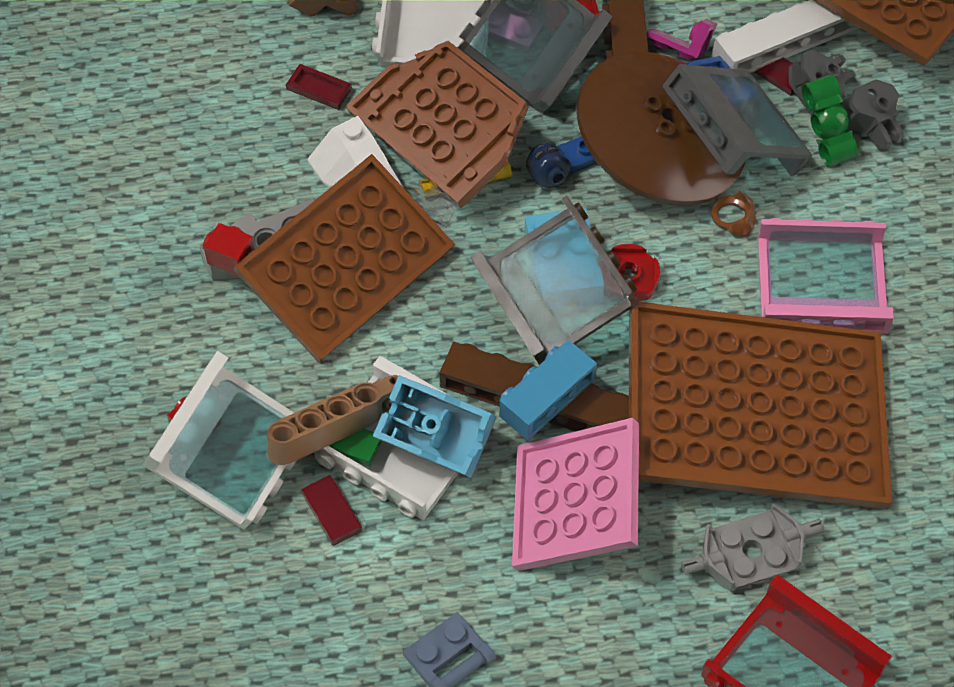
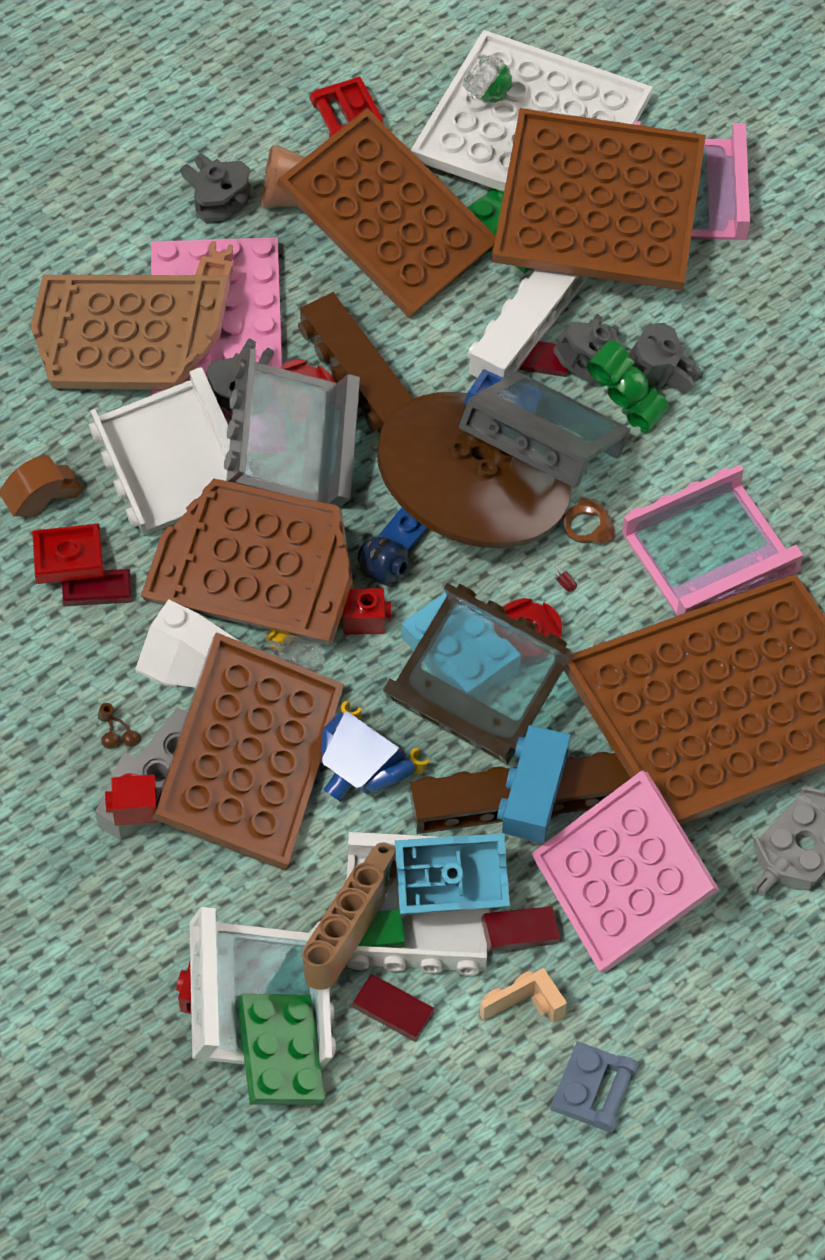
camera: 30 degrees left, 0 degrees up
dark pink bracket [647,19,717,60] -> none
none -> red plate [32,523,104,584]
none -> reddish brown piece [97,703,141,749]
none -> green plate [237,994,325,1105]
none -> torso [321,701,430,802]
none -> red brick [343,588,391,635]
none -> light nougat bracket [480,968,567,1023]
none -> dark red tile [481,906,560,952]
none -> dark red piece [552,566,577,592]

